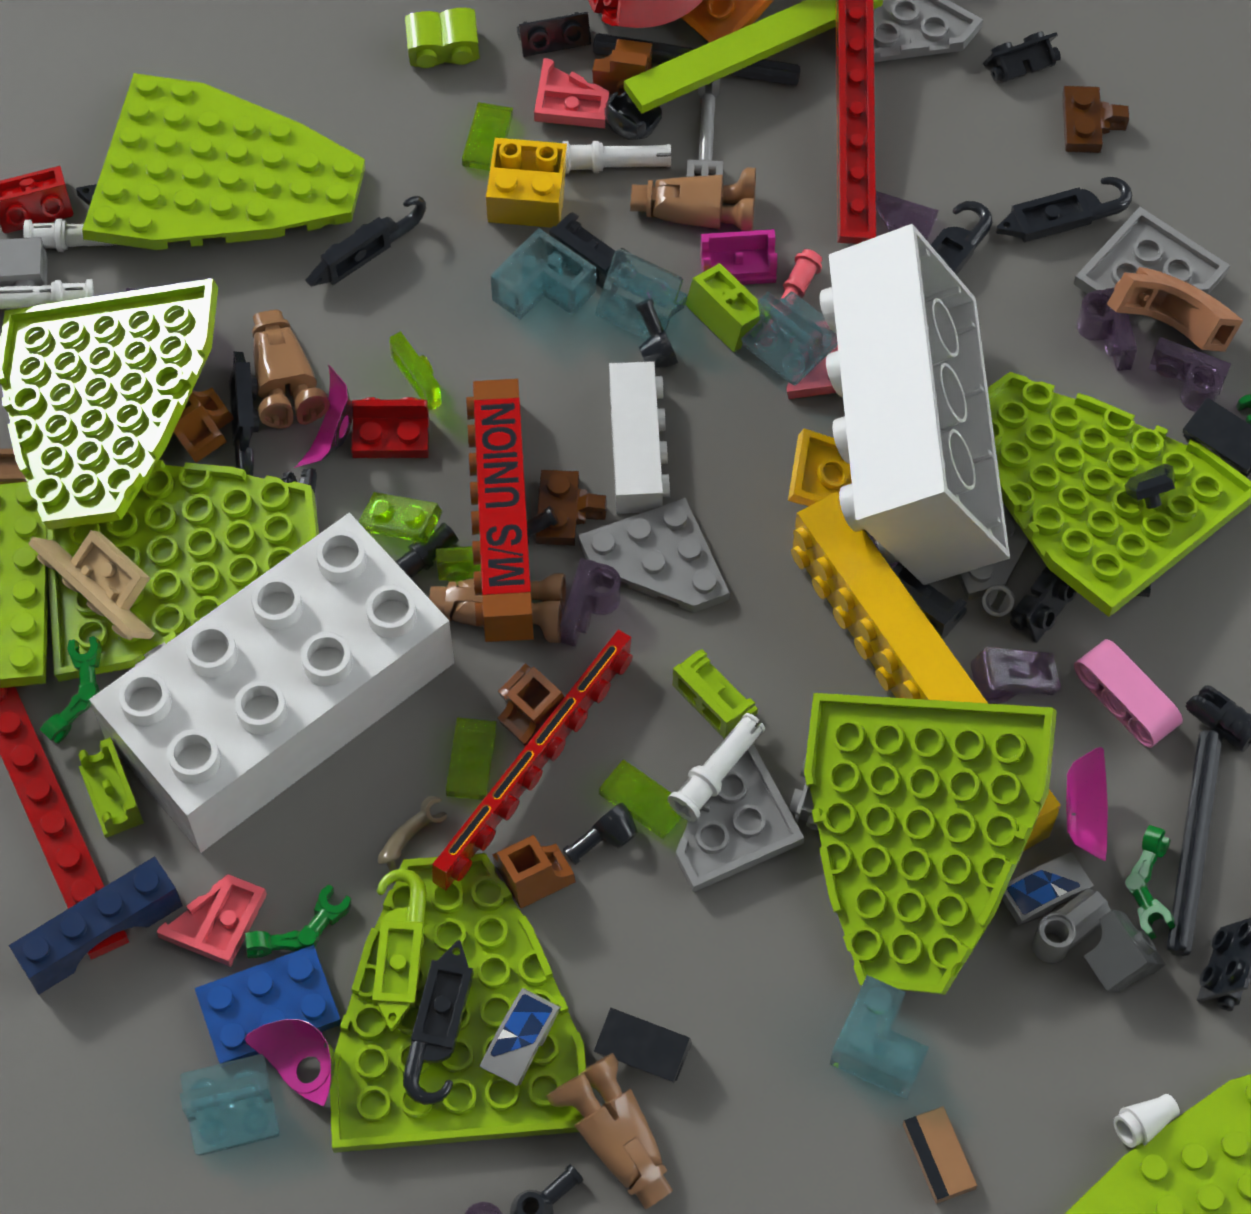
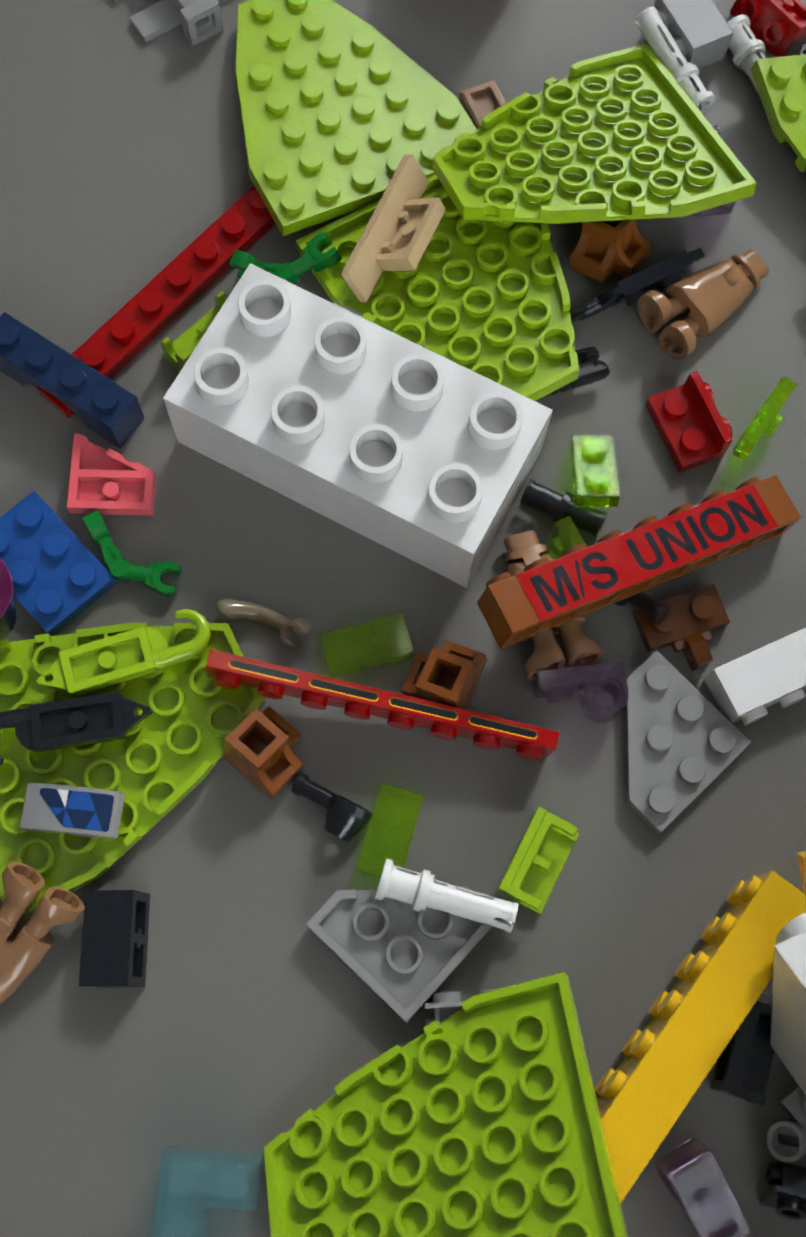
camera: 65 degrees right, 10 degrees up
dark pink piece [294,364,353,468] -> none

